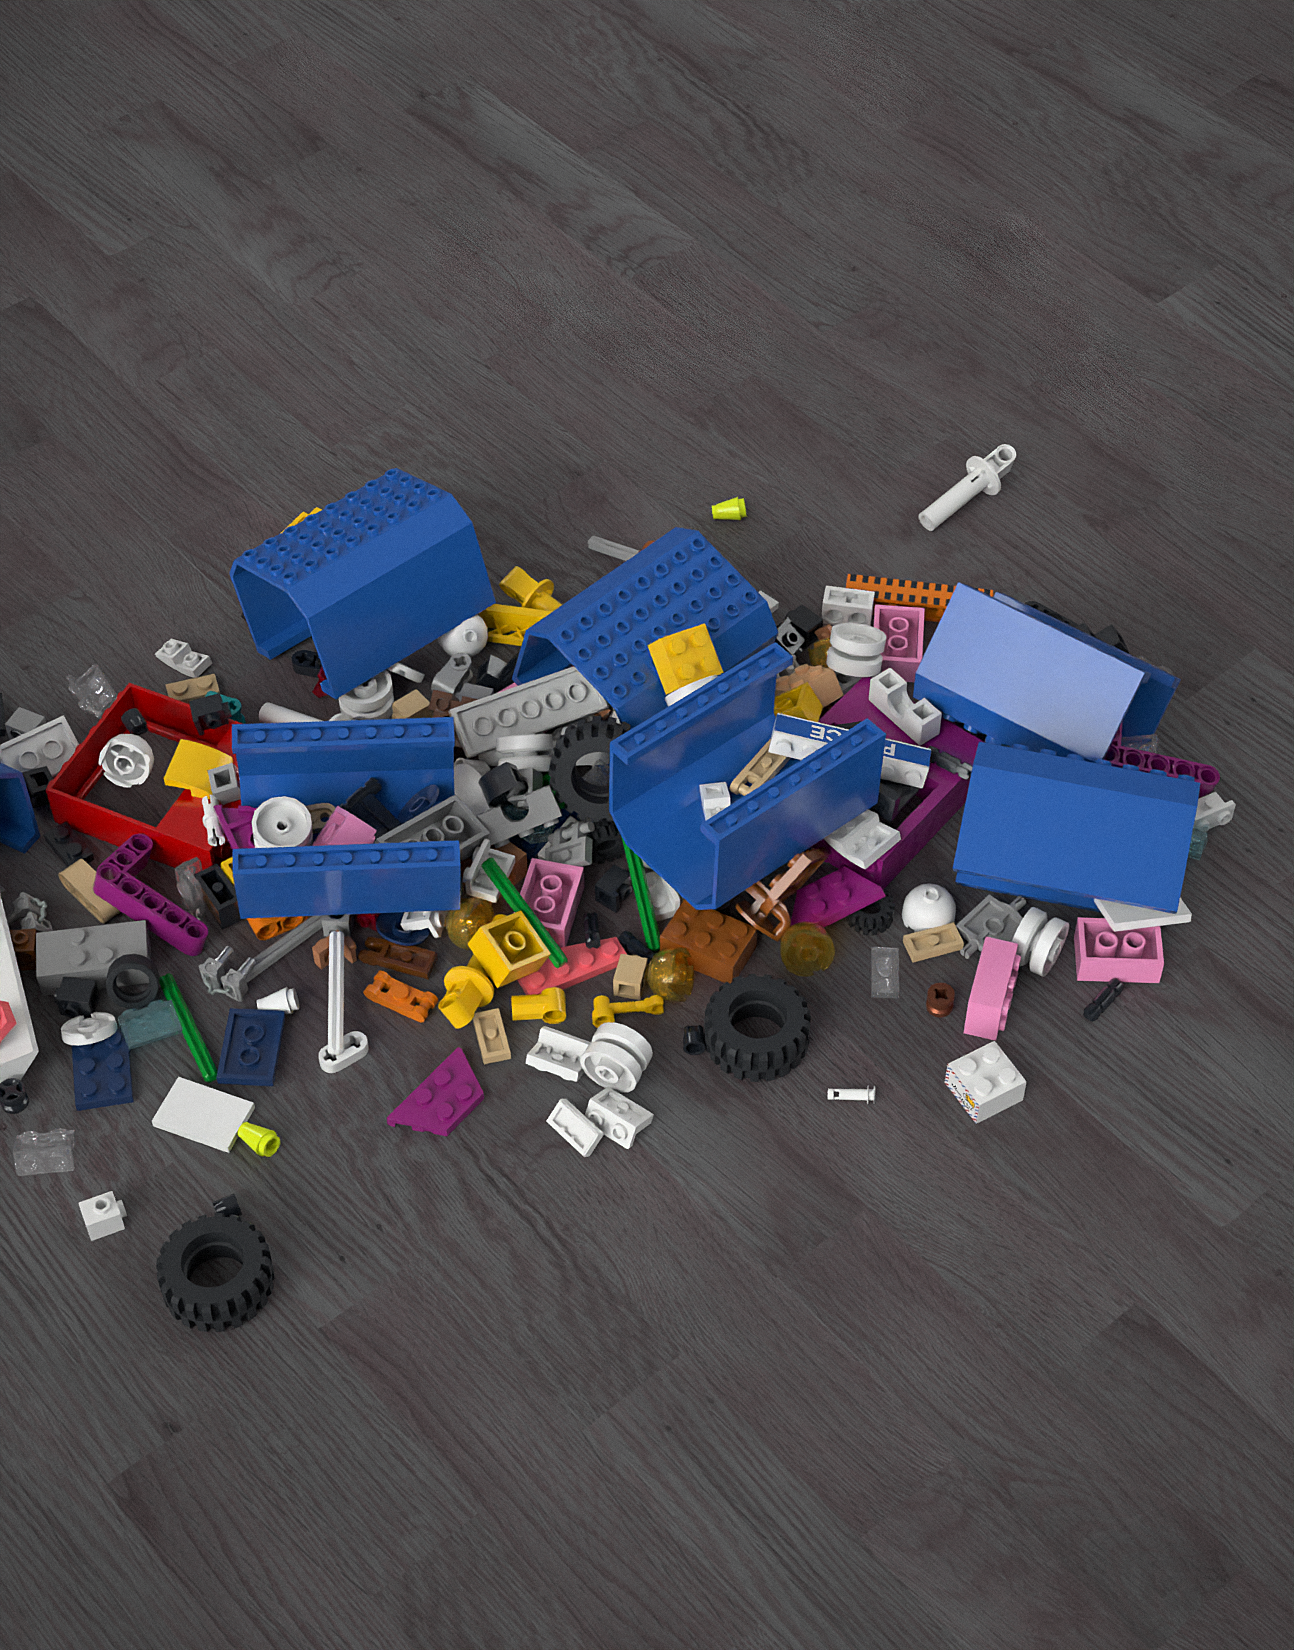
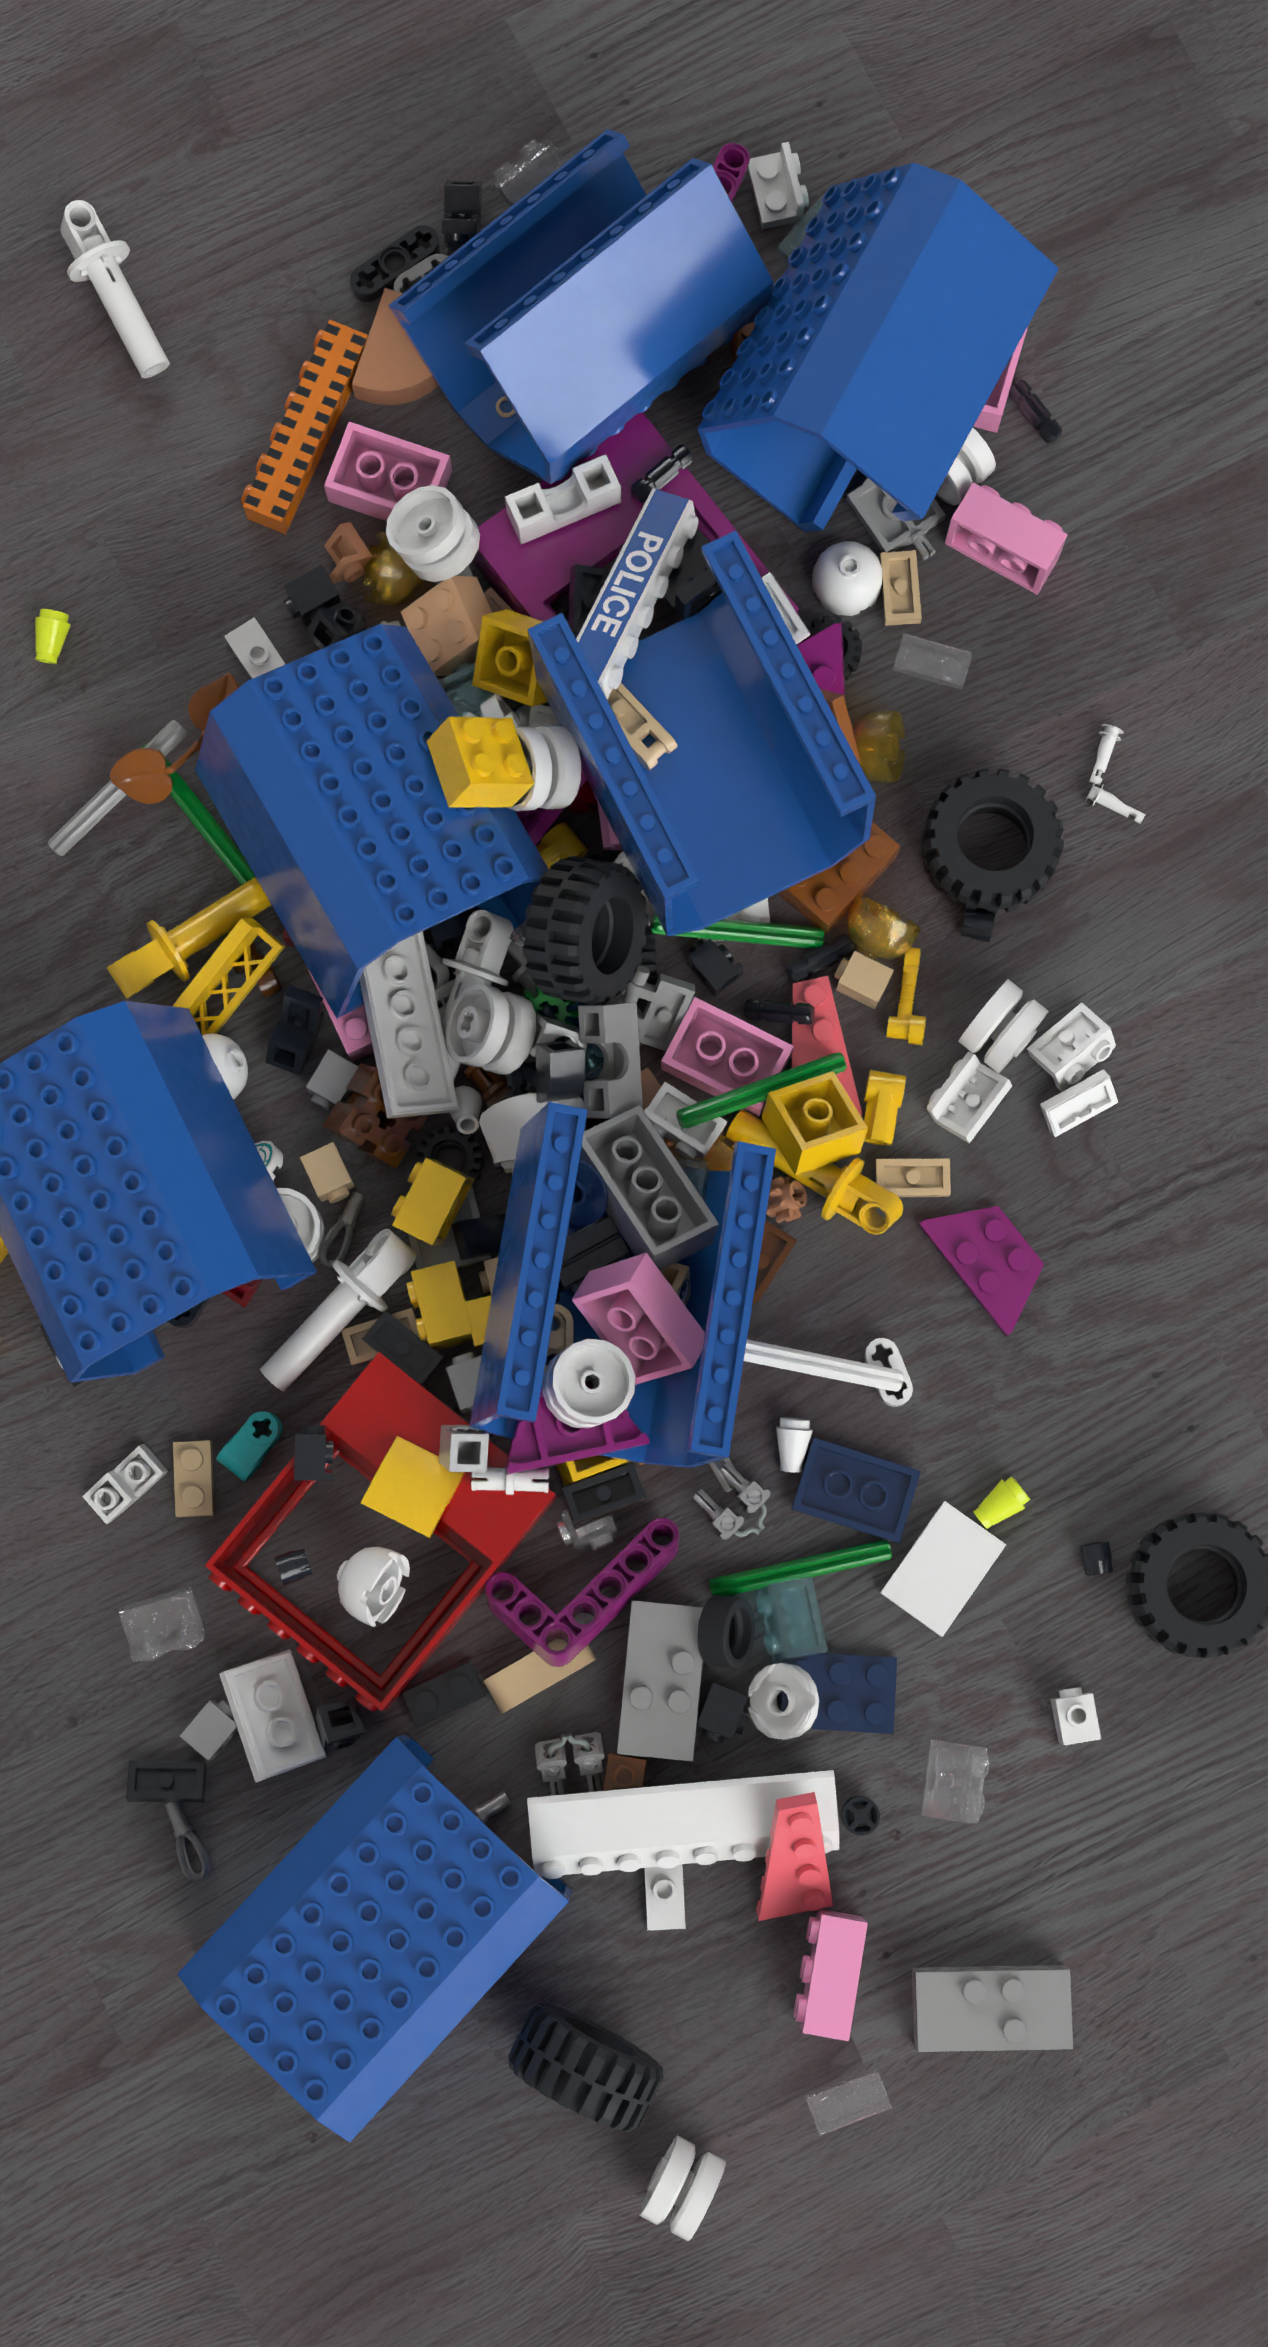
camera: 75 degrees left, 30 degrees up
orange plate [363,970,438,1023] -> none
light grey piece [431,653,473,696] -> none
white slope [699,782,730,820] -> none
white brick [822,586,875,626] -> none
copper wheel [926,982,955,1018] -> none
white brick [945,1041,1027,1124] -> none
none -> nougat gear [766,1176,807,1223]
none -> white piece [1085,781,1145,824]

